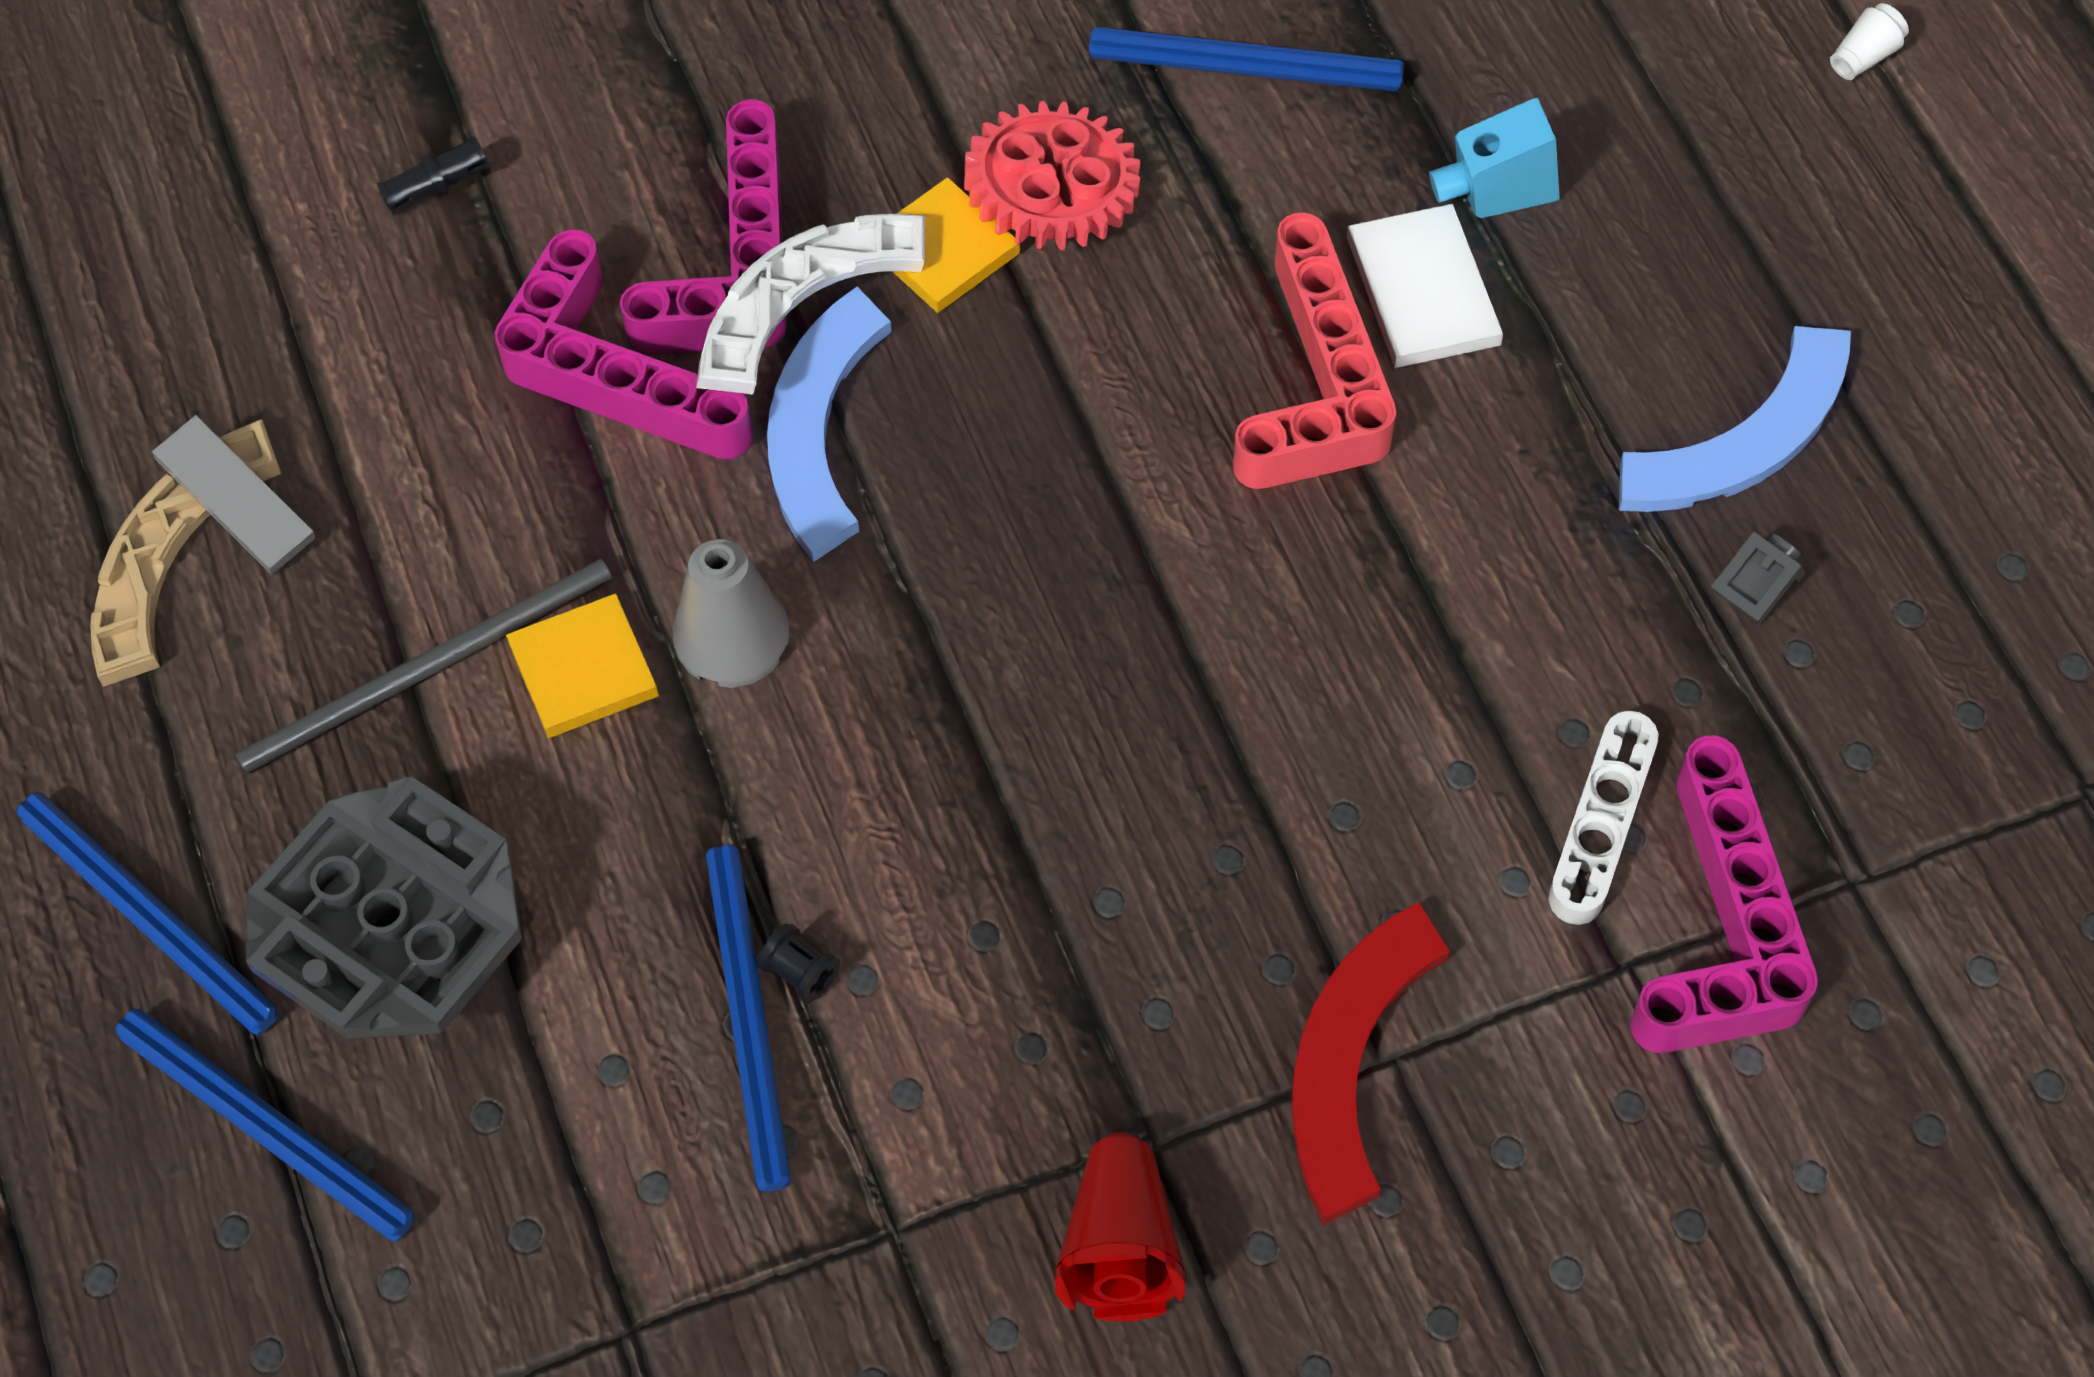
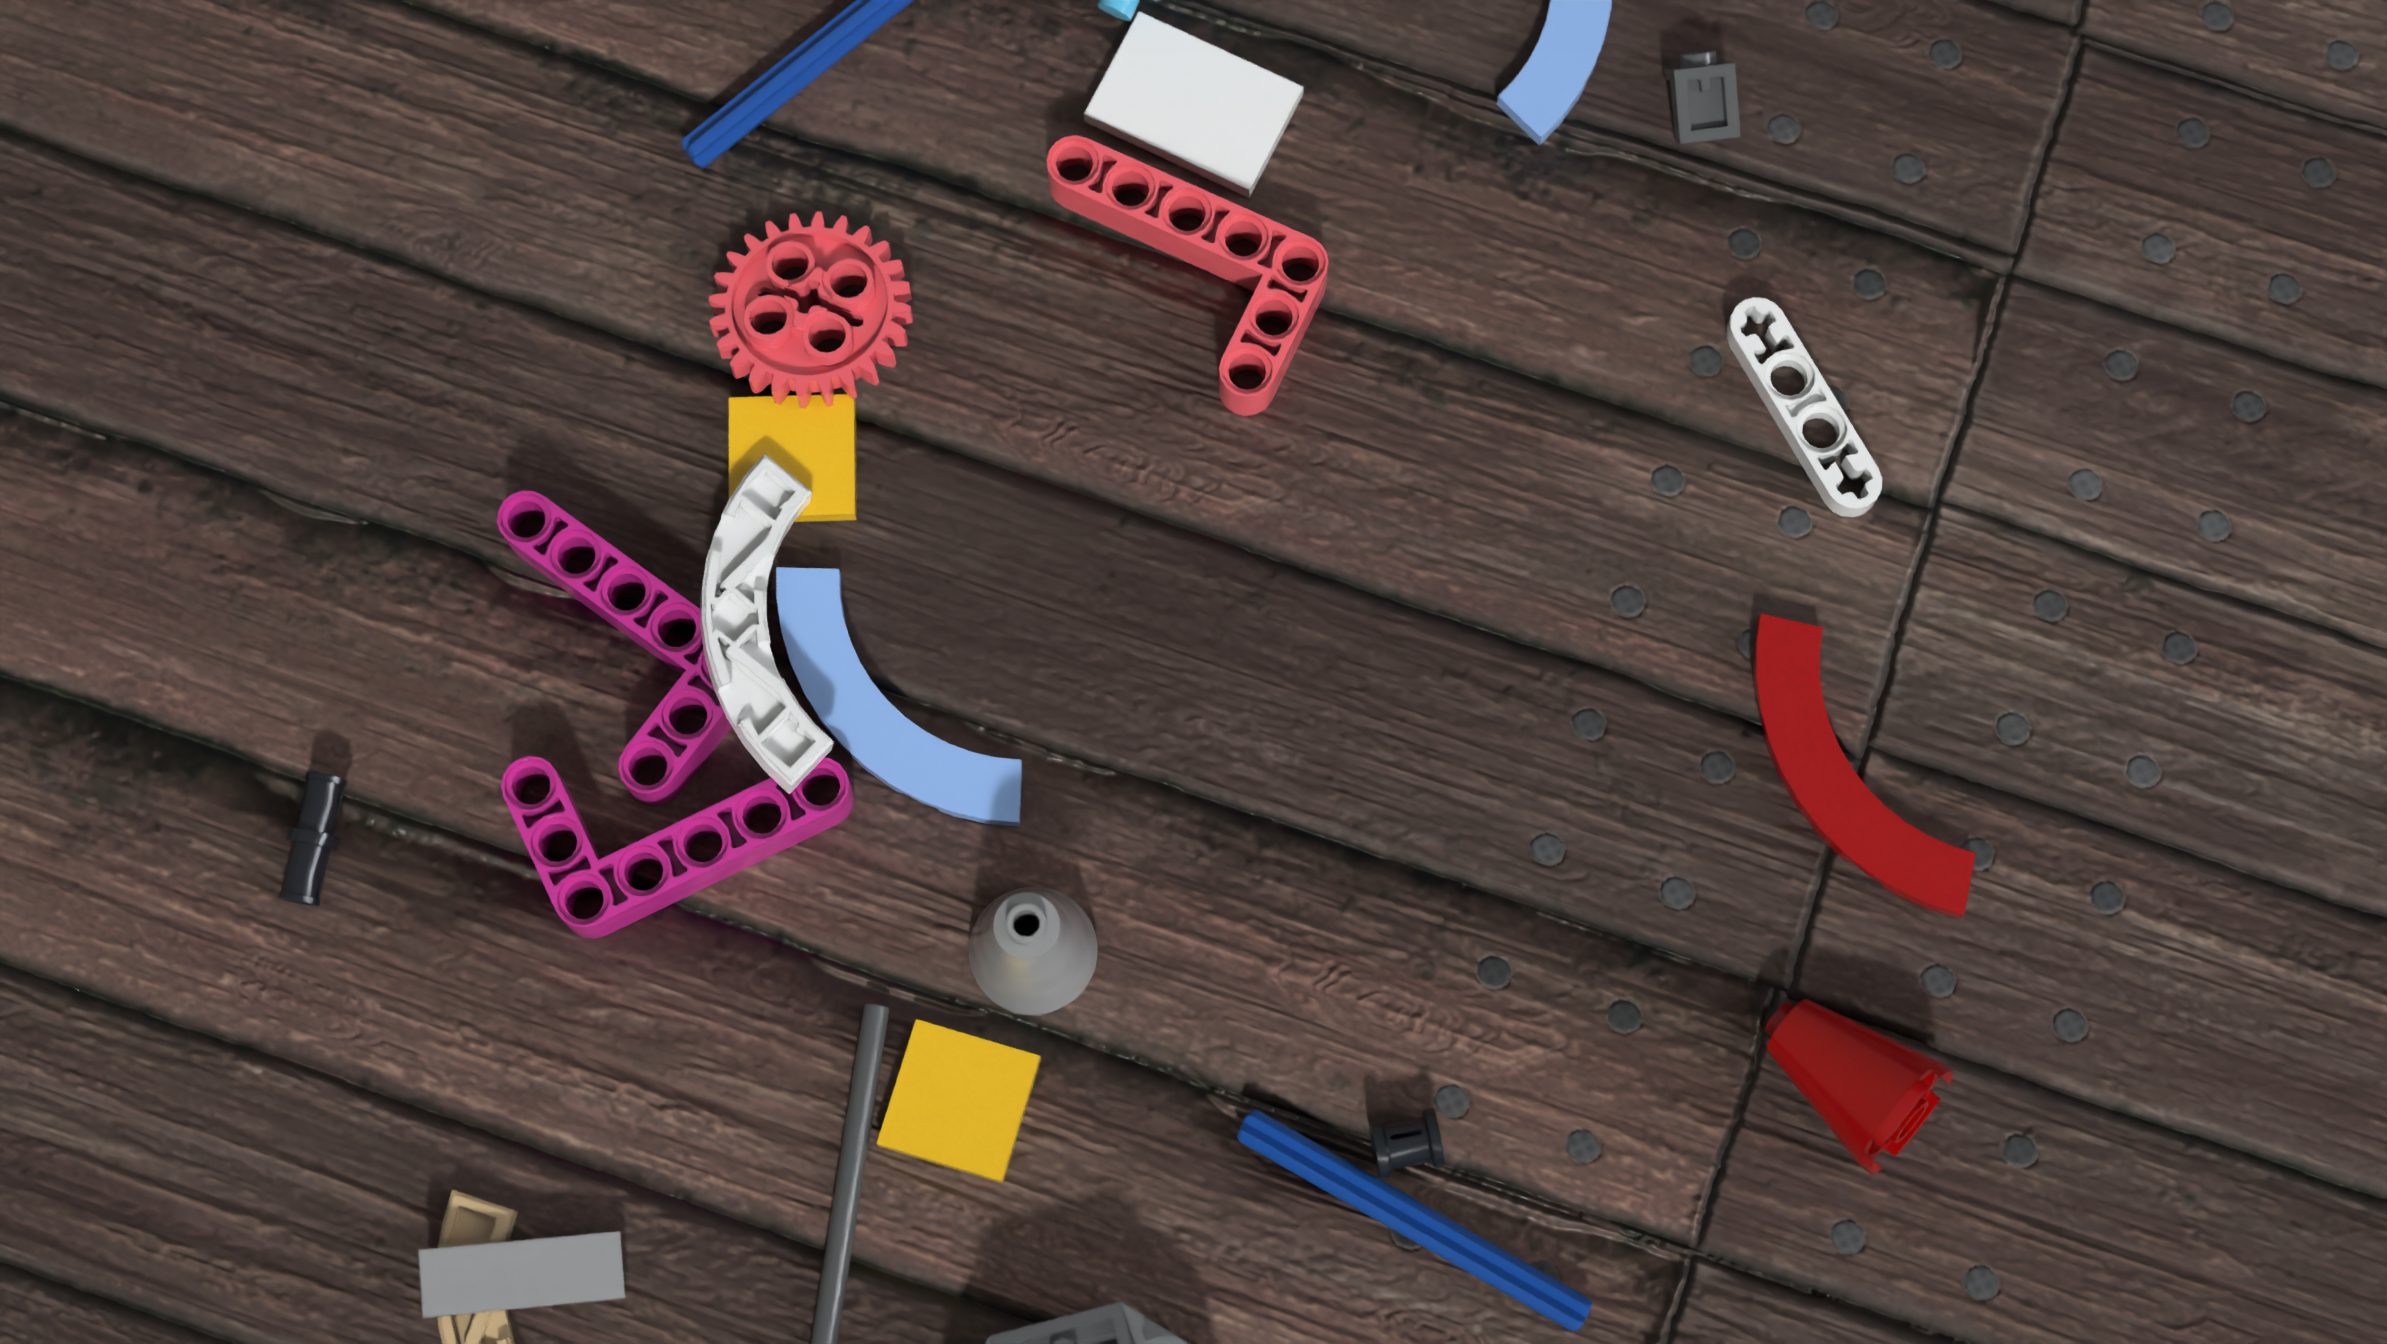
camera: 50 degrees left, 15 degrees up
dark pink beam [1630,735,1818,1053] -> none

